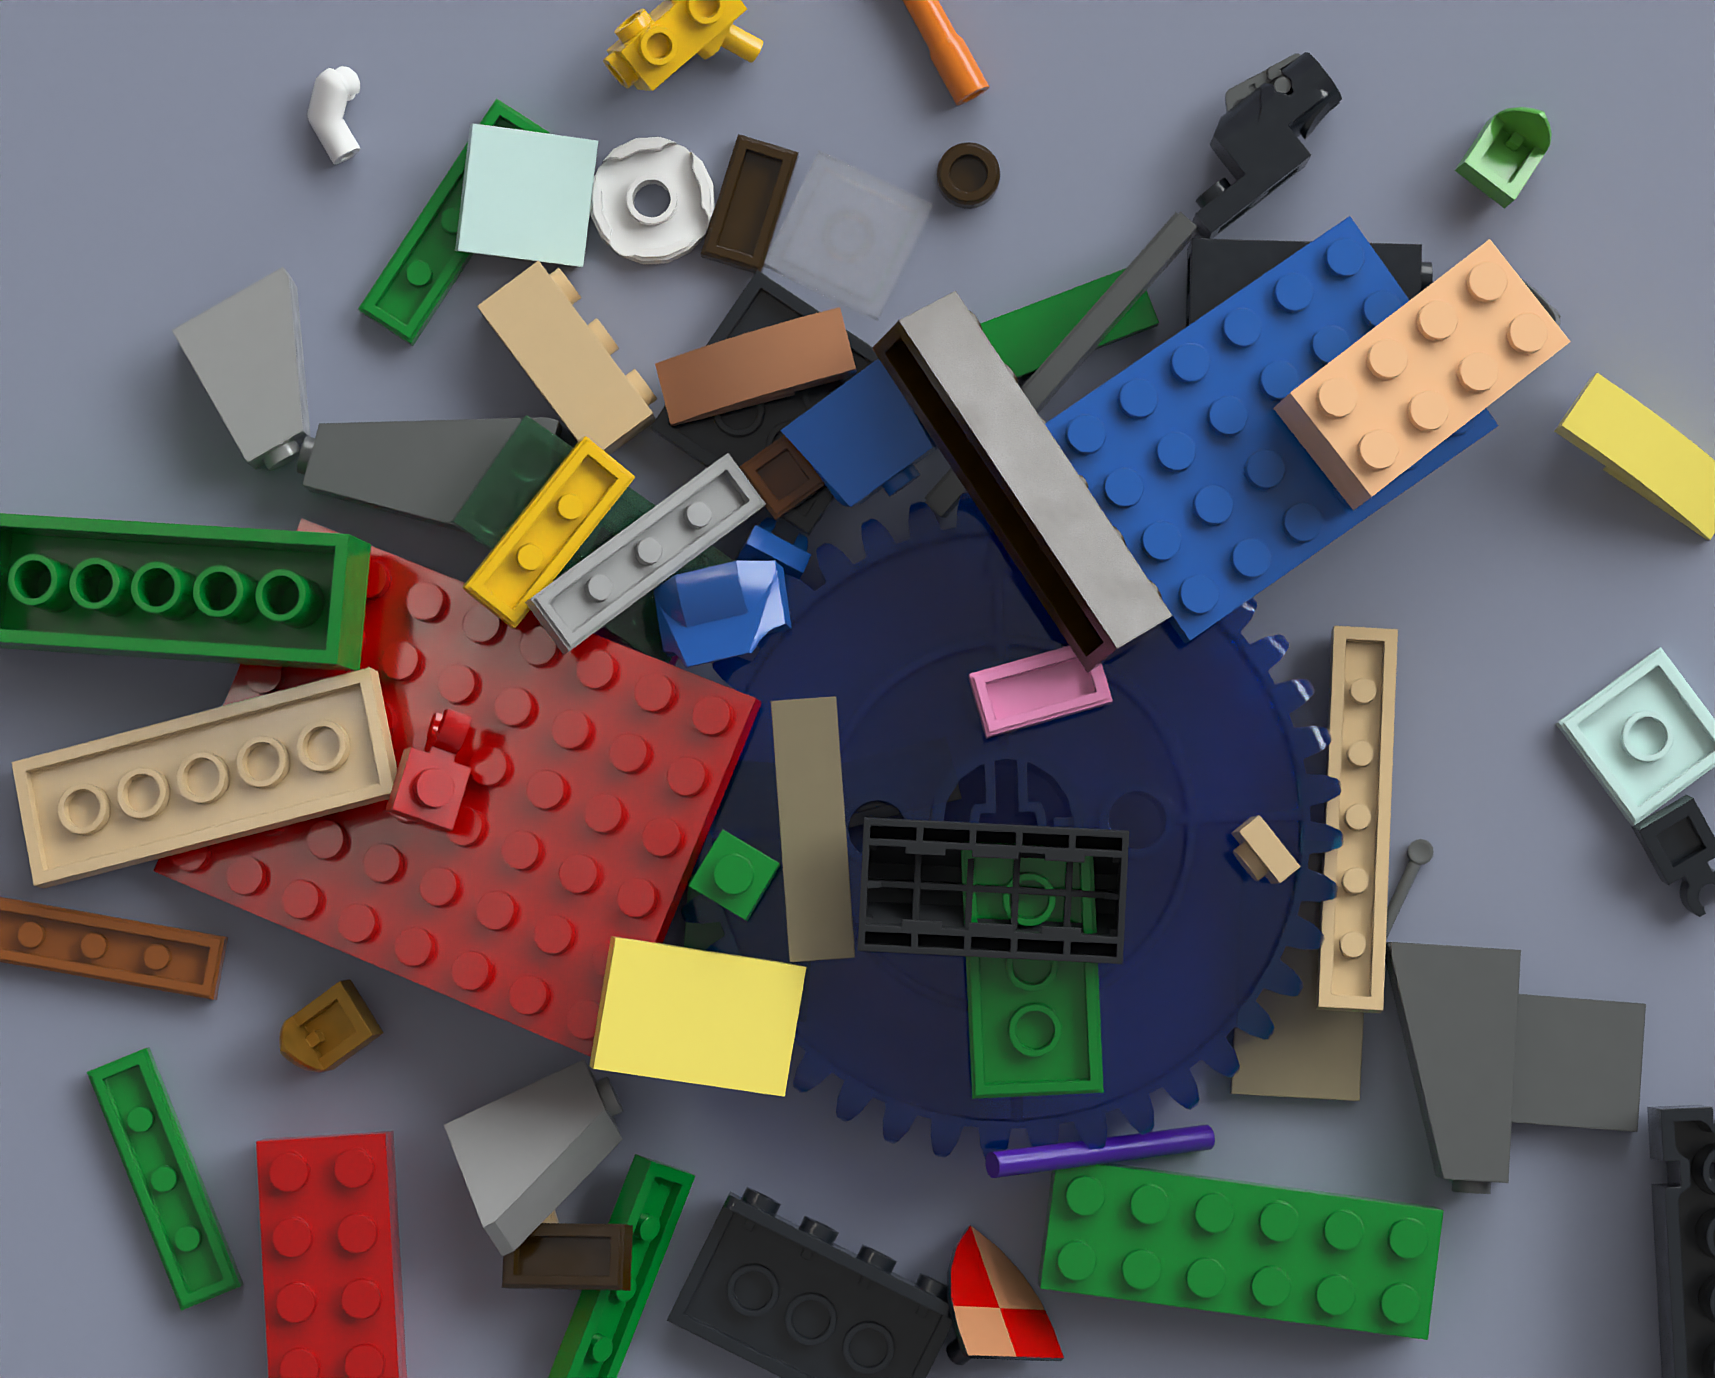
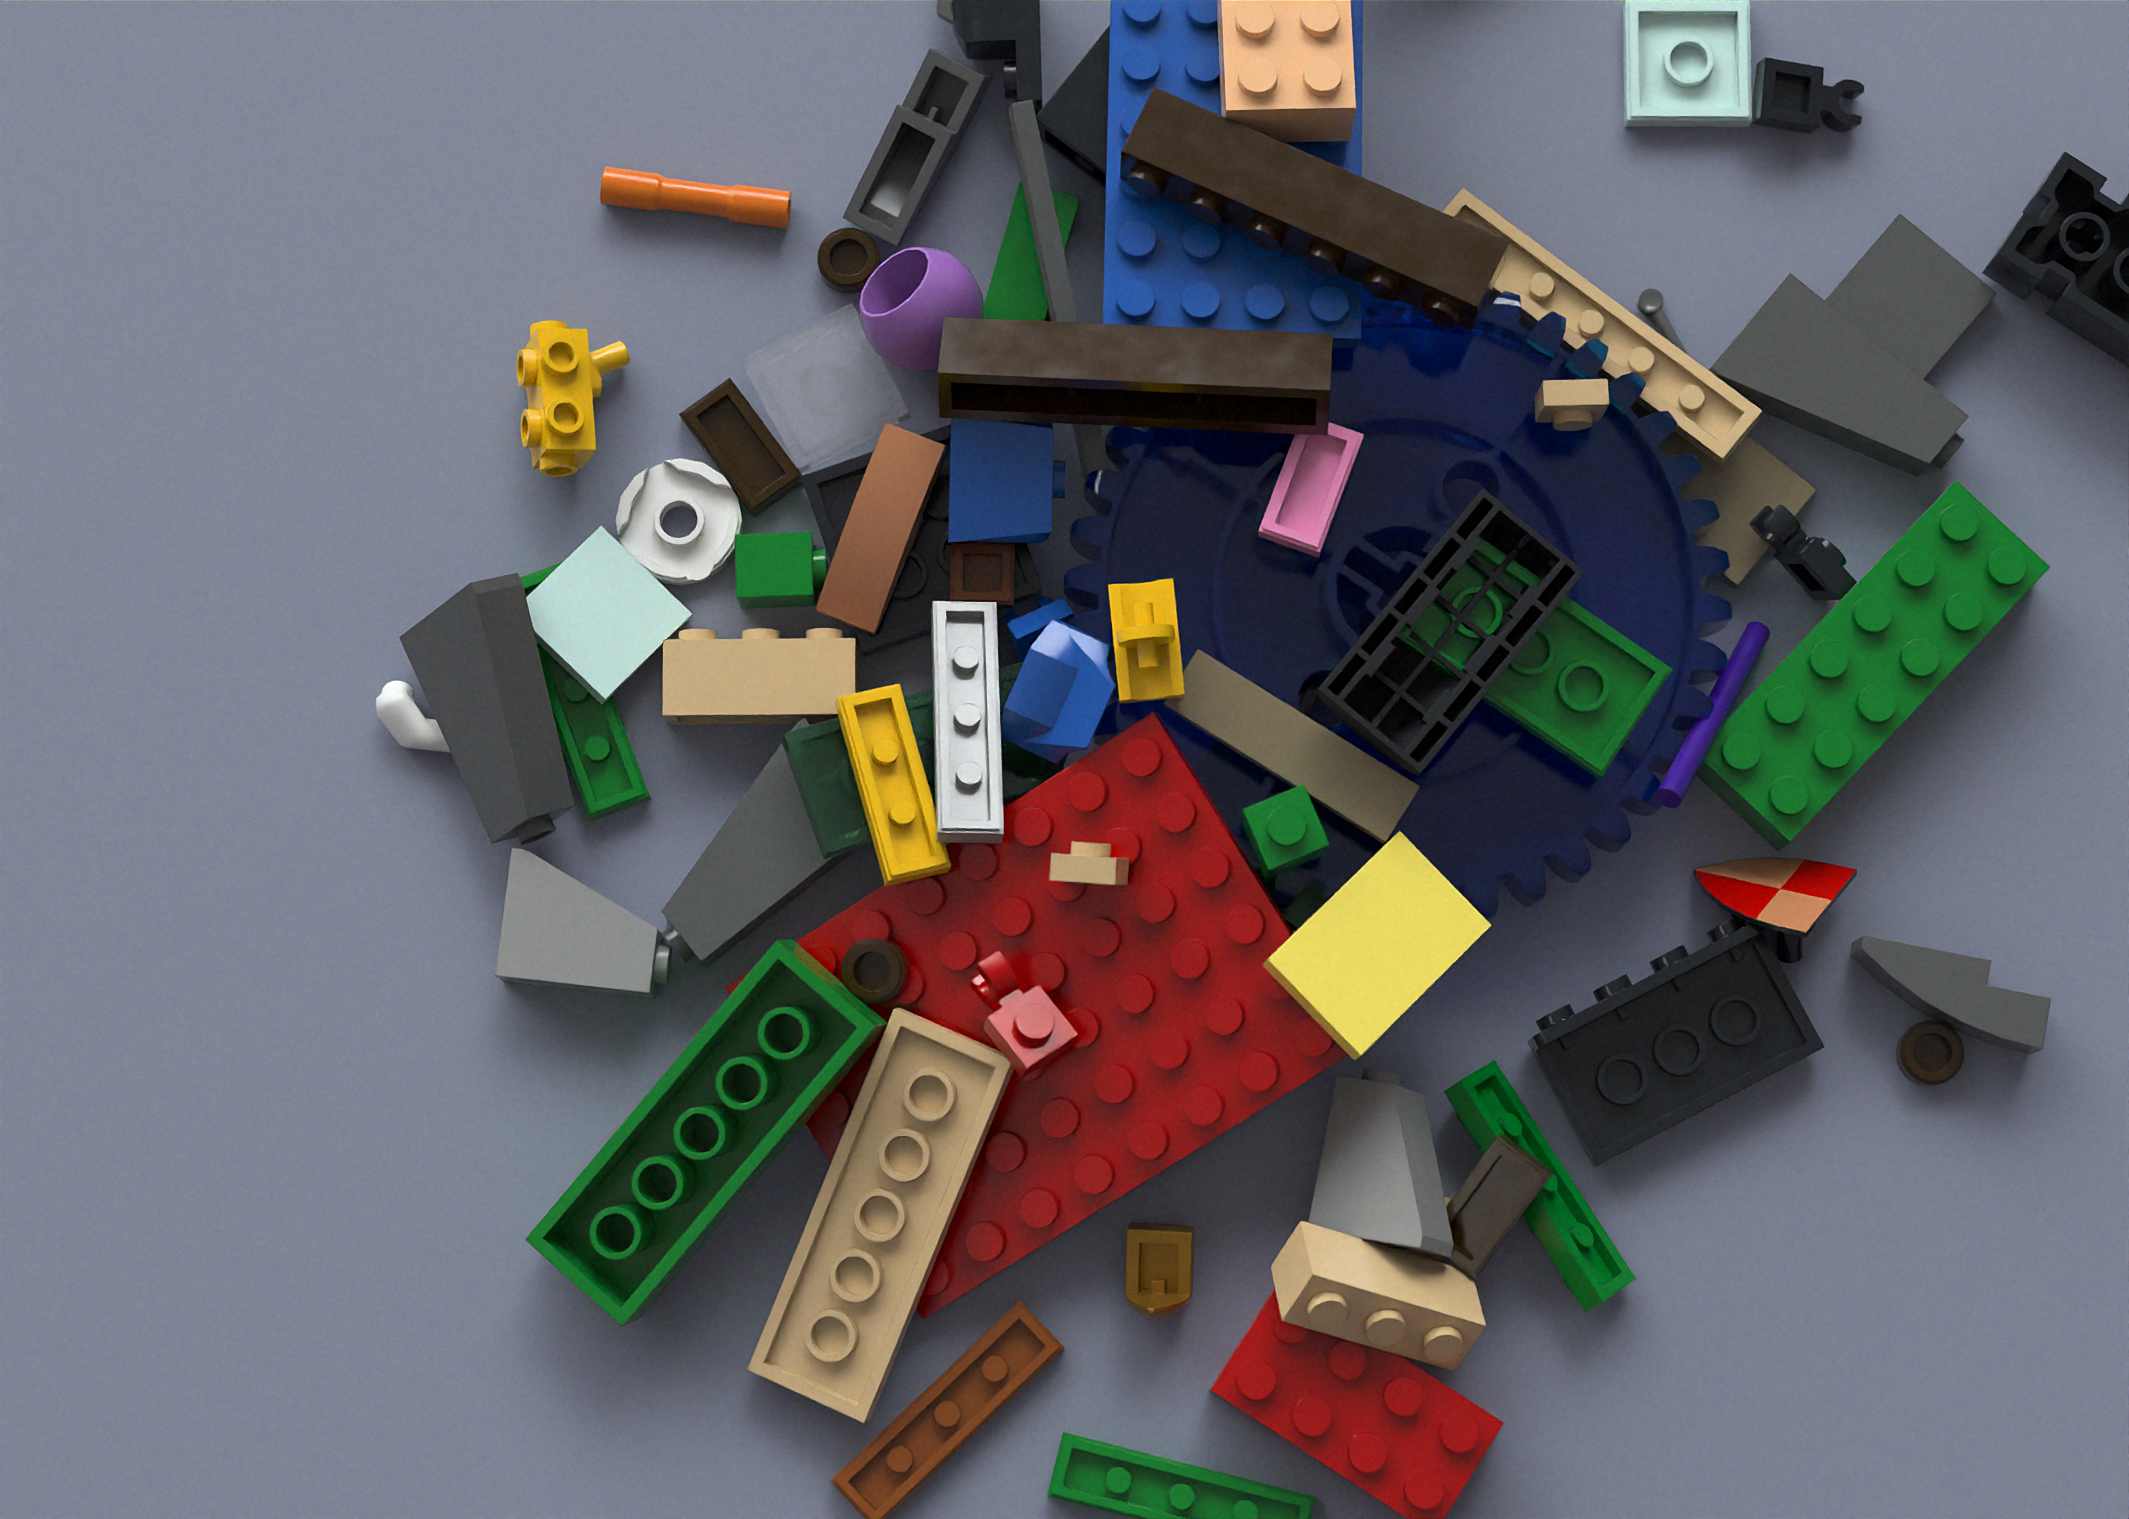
camera: 55 degrees left, 5 degrees down
none -> dark grey slope [399,573,575,845]
none -> green brick [735,532,828,609]
none -> dark brown tile [841,938,910,1004]
none -> dark grey slope [842,48,993,246]
none -> medium lavender helmet [859,247,984,372]
none -> tan plate [1050,841,1129,885]
none -> yellow hips [1108,578,1185,704]
none -> dark brown brick [1120,87,1510,332]
none -> tan brick [1271,1221,1486,1371]
none -> black plate [1749,505,1857,601]

